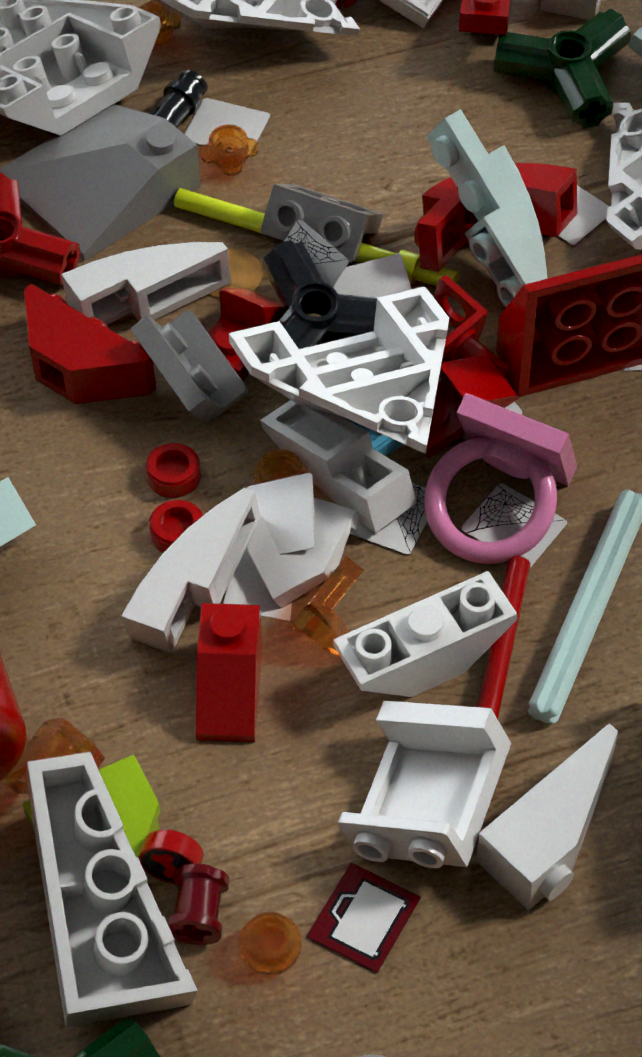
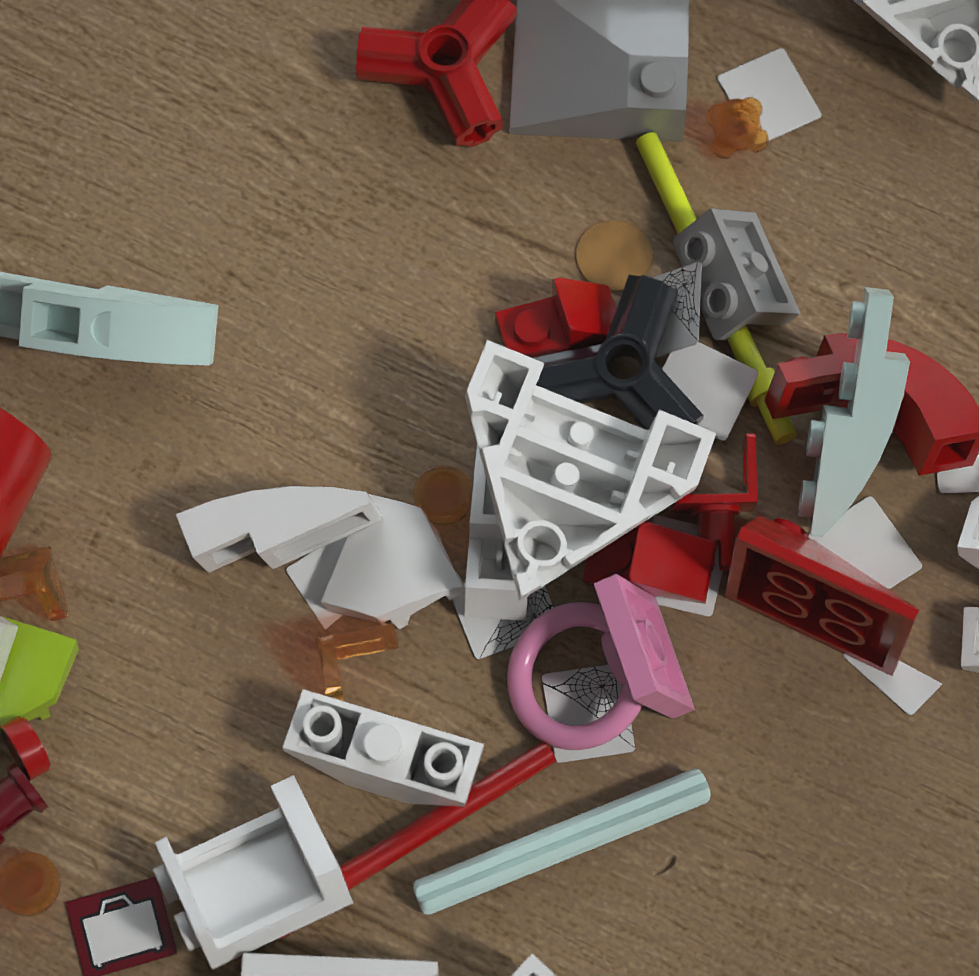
camera: 45 degrees right, 15 degrees up
red slope [24,284,156,404] -> none
white slope [61,242,231,325] -> none
light grey bracket [130,310,248,424] -> none
red tile [145,443,201,498] -> none
red tile [149,500,203,553] -> none
black pin [151,70,208,128] -> none
red slope [196,603,263,742] -> none
white sticker [247,473,315,561] -> none

